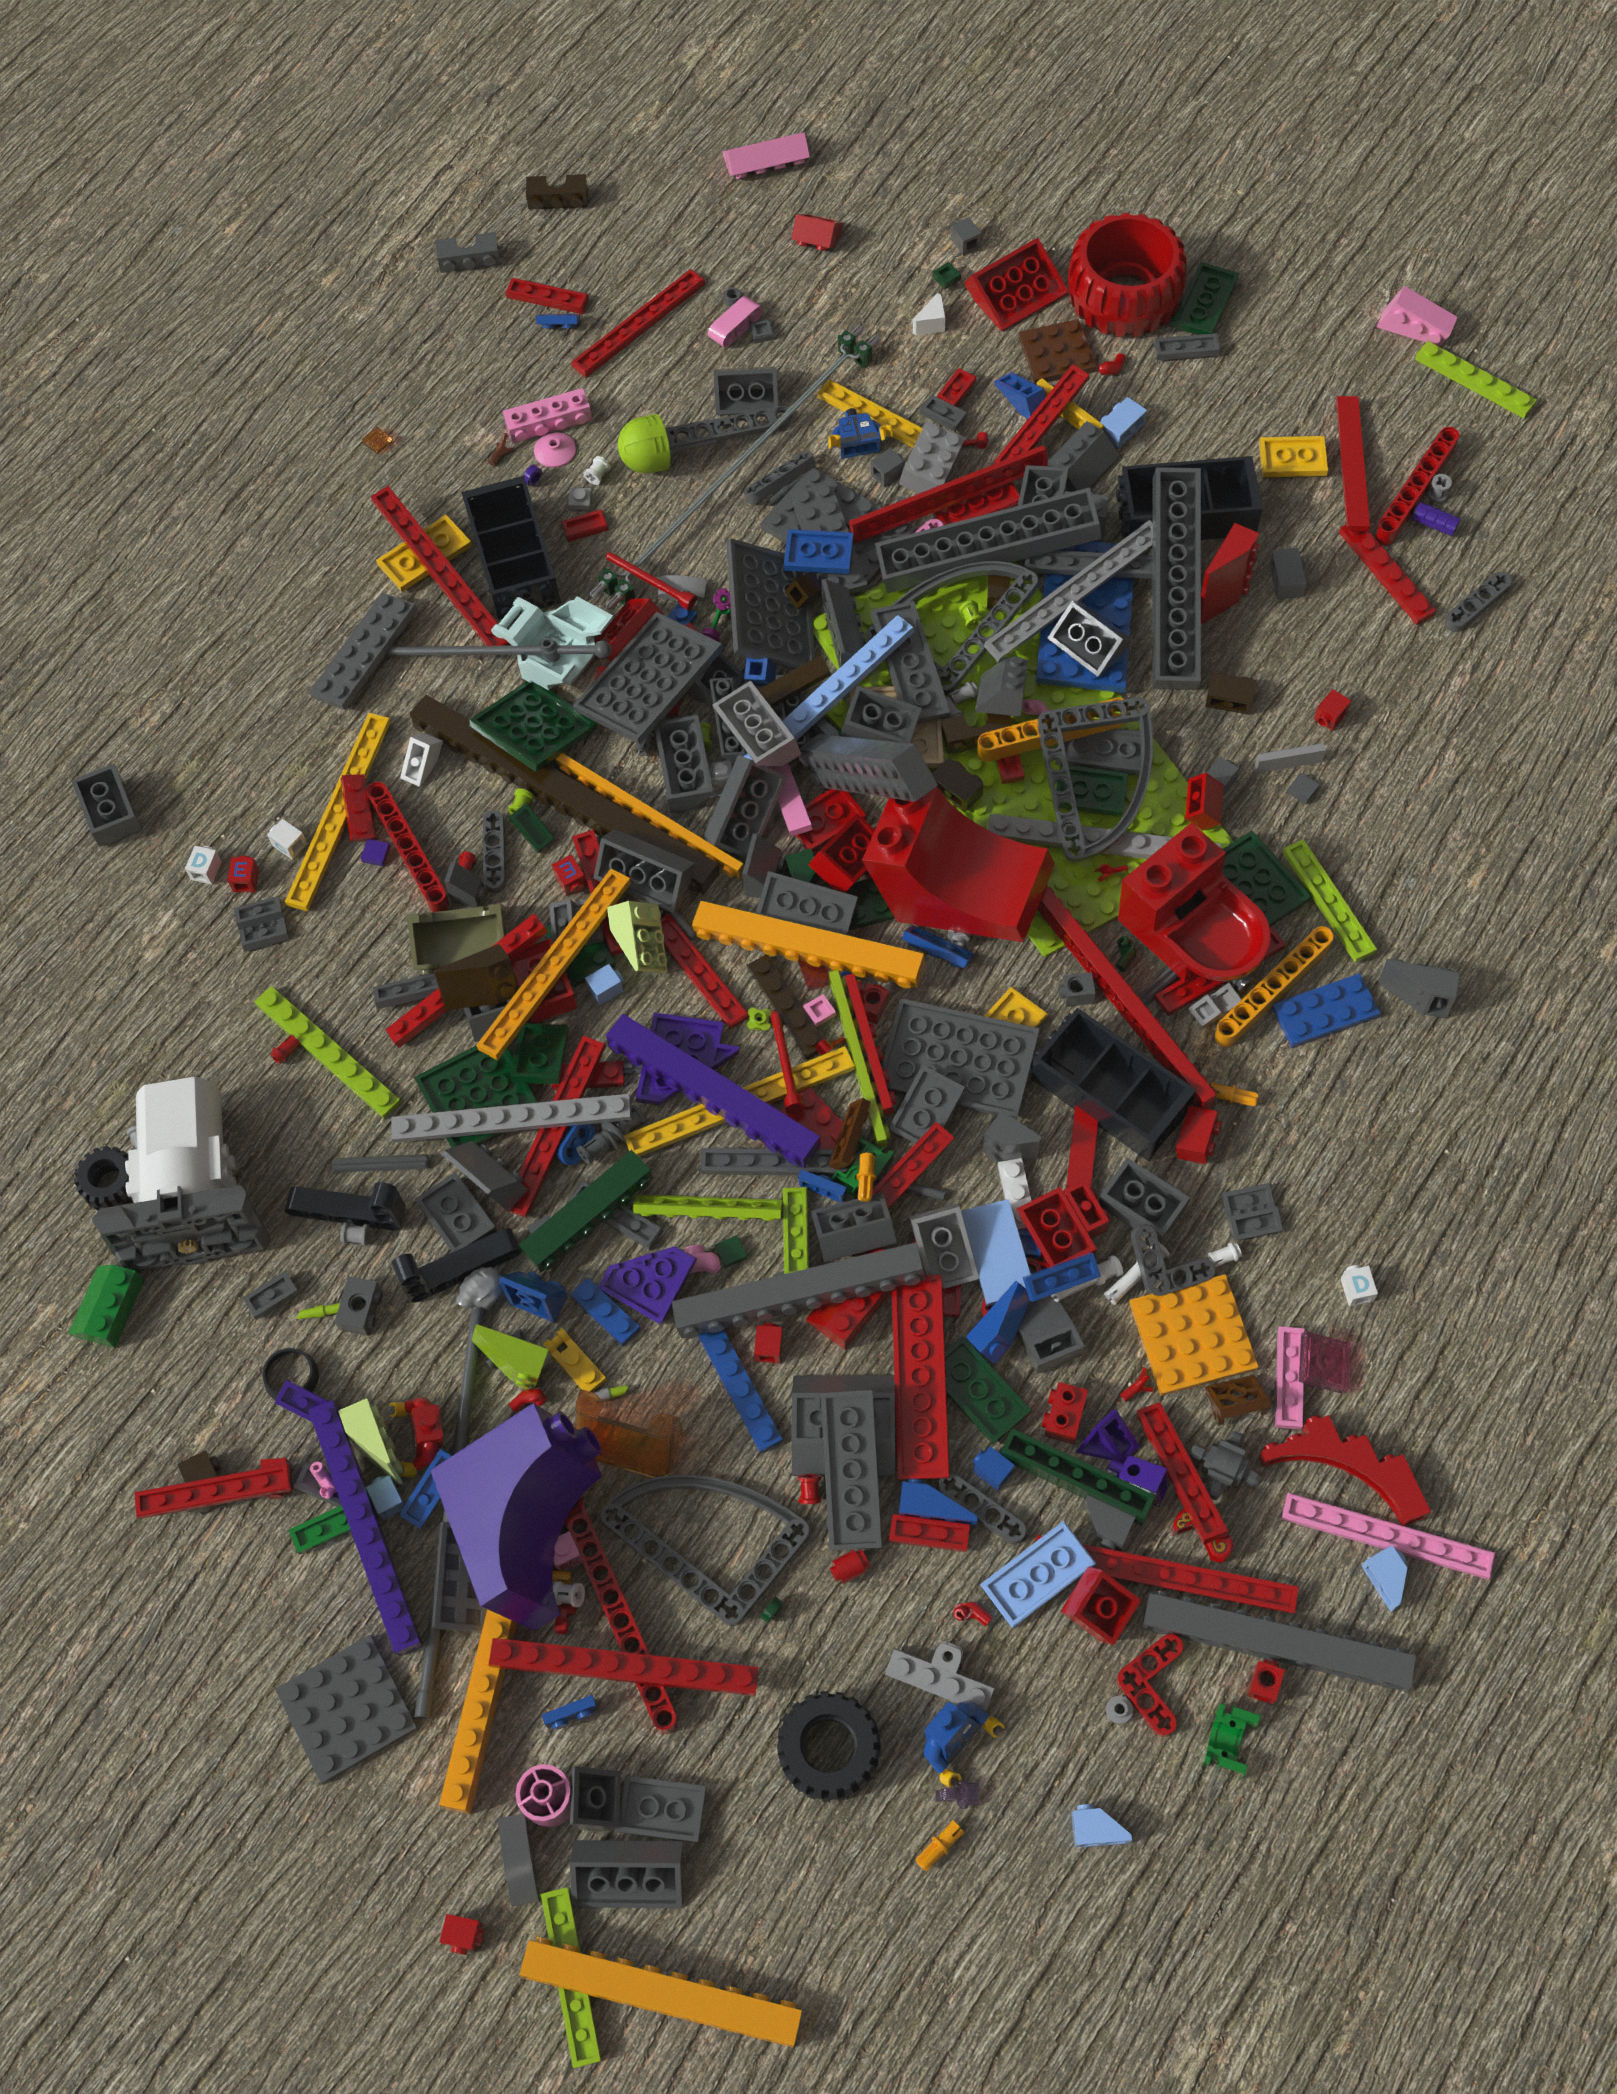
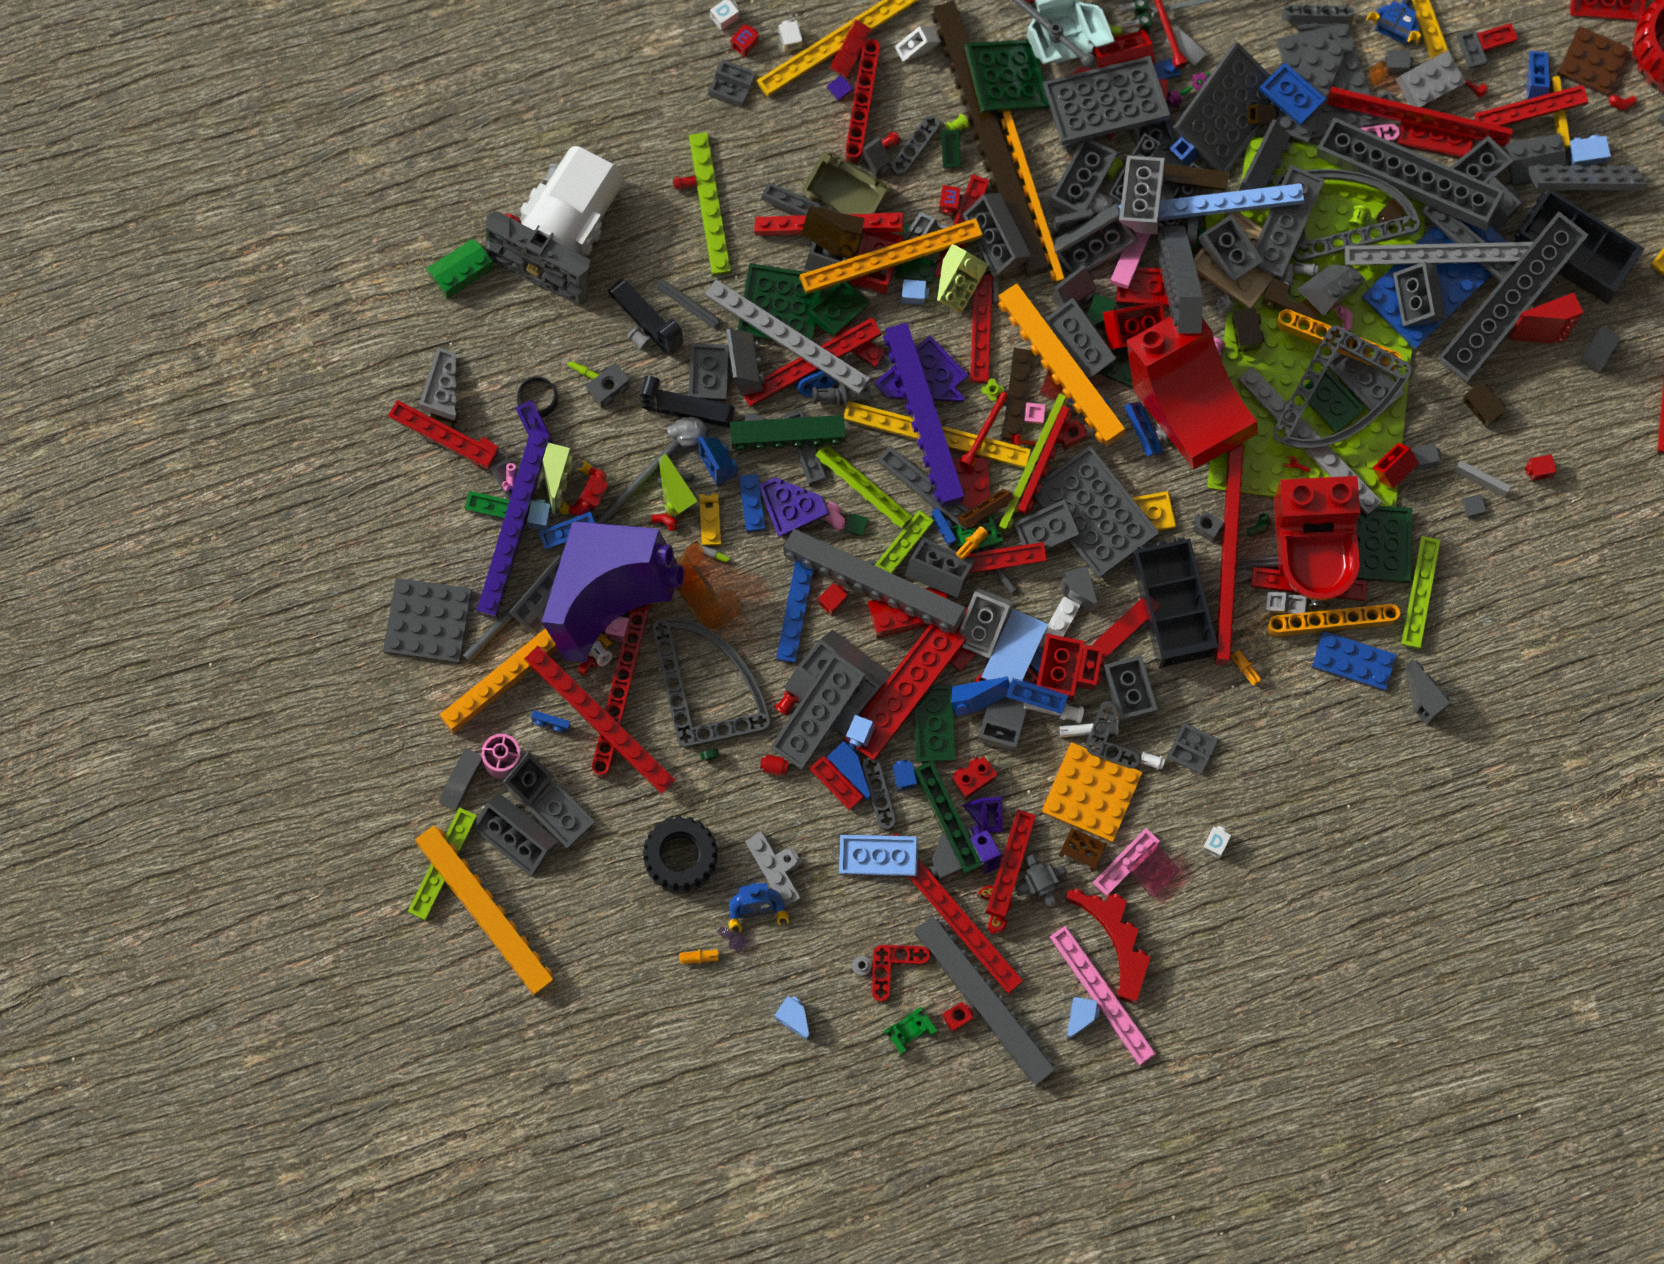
camera: 30 degrees right, 10 degrees up
black tyre [74,1146,133,1211] -> none
dark grey plate [243,1271,299,1320] -> none
red brick [439,1914,485,1955] -> none
red arm [953,1601,993,1627] -> none
red plate [995,740,1025,784] -> none
red brick [1060,1567,1141,1646] -> none
red bar [1120,1367,1153,1402] -> none
red brick [1176,1105,1222,1165] -> none
none -> light grey wing [418,348,456,420]
none -> light blue brick [846,715,876,748]
none -> dark grey tile [1052,209,1093,236]
none -> clear orange tile [1369,61,1389,86]
none -> dark grey plate [1528,164,1647,191]

